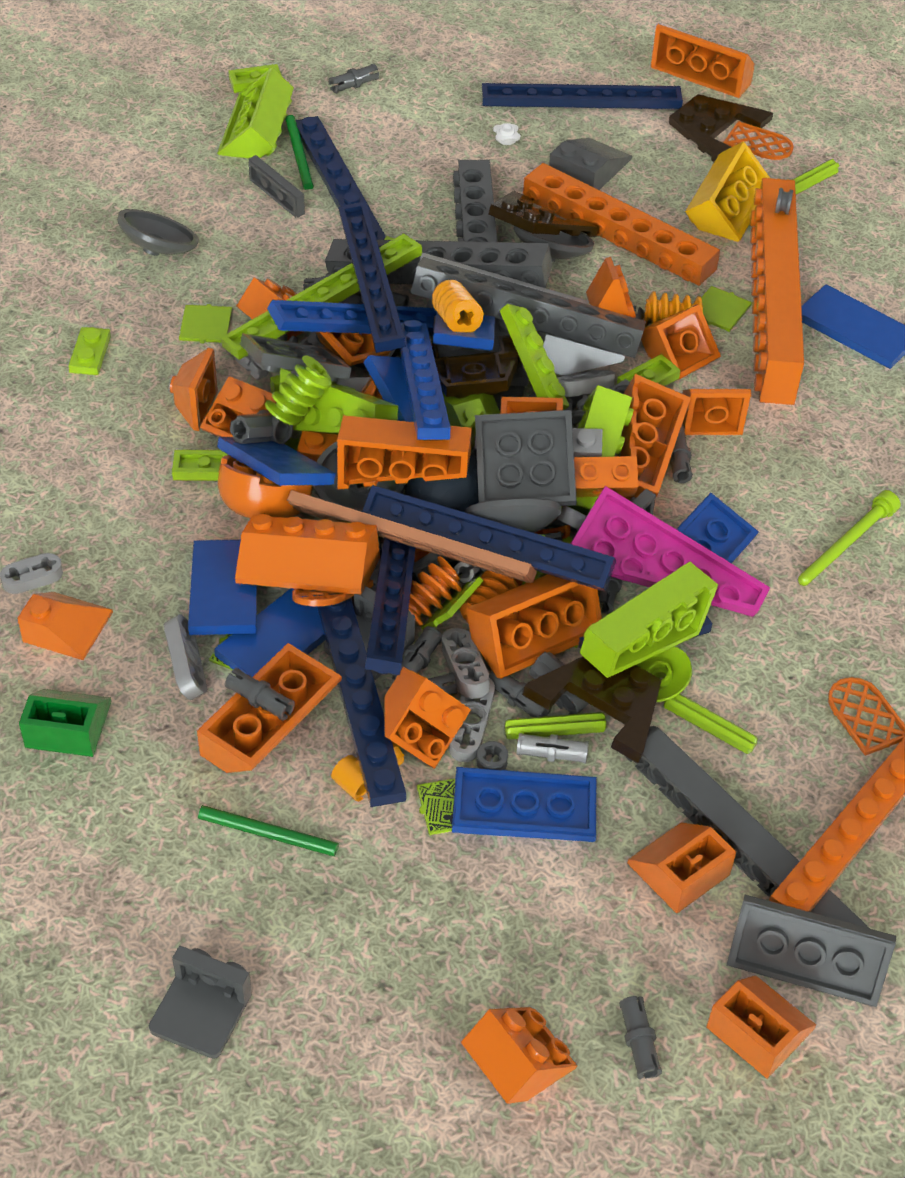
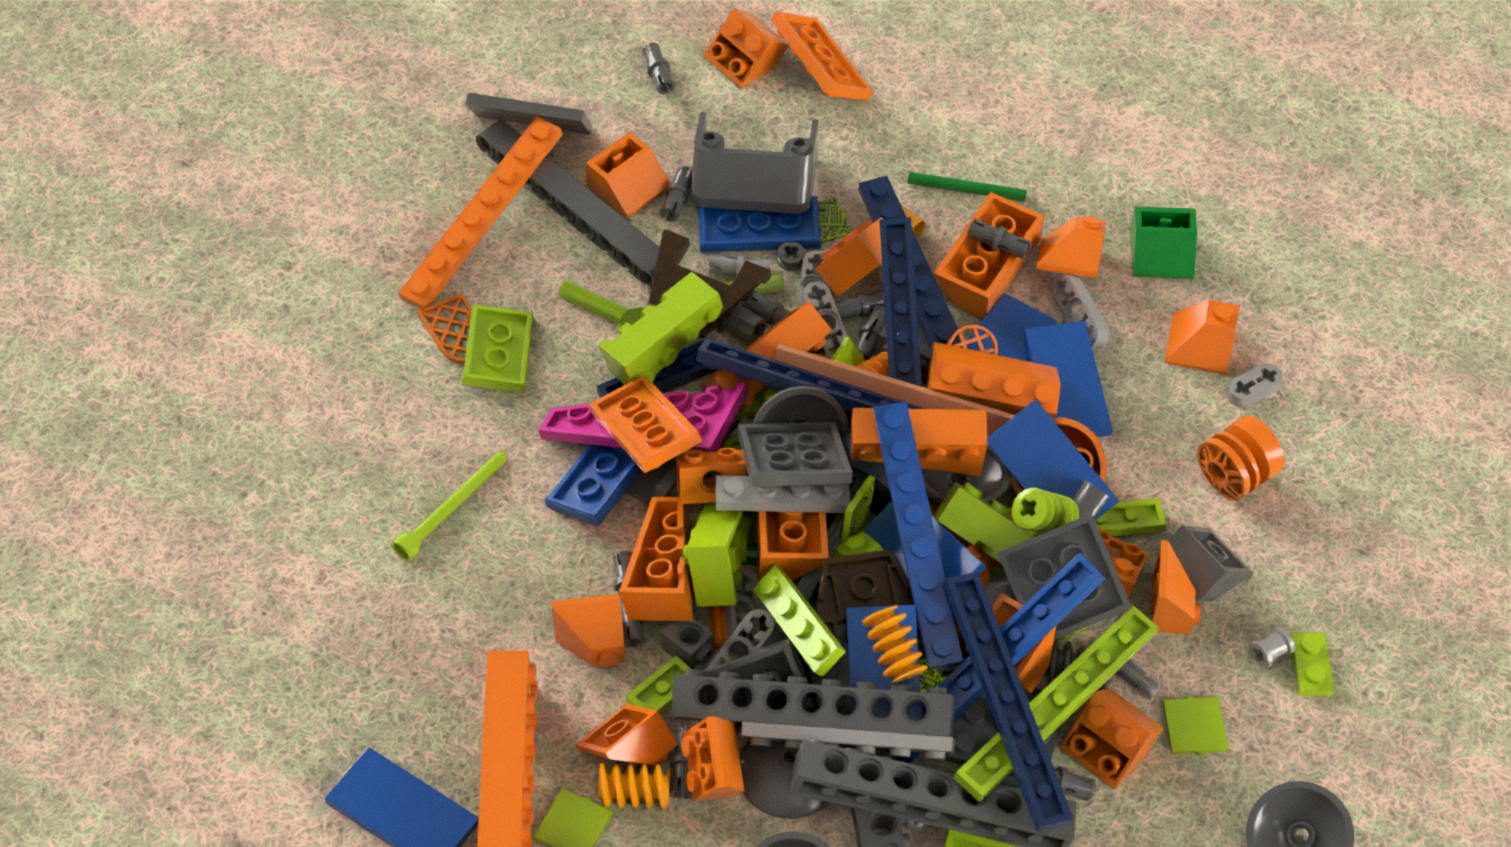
camera: 175 degrees right, 5 degrees up
dark grey bracket [149,945,252,1059] -> none
orange slope [706,975,816,1079] -> none
none -> lime tile [462,304,534,392]
none -> orange plate [589,375,702,473]
none -> dark grey pin [660,166,692,222]
none -> dark grey windscreen [691,112,819,214]
none -> orange plate [771,11,874,101]
none -> orange slope [1036,216,1106,279]
none -> dark grey slope [1157,525,1253,601]
none -> orange wheel [1197,415,1285,501]
none -> light grey bush [1249,627,1295,669]

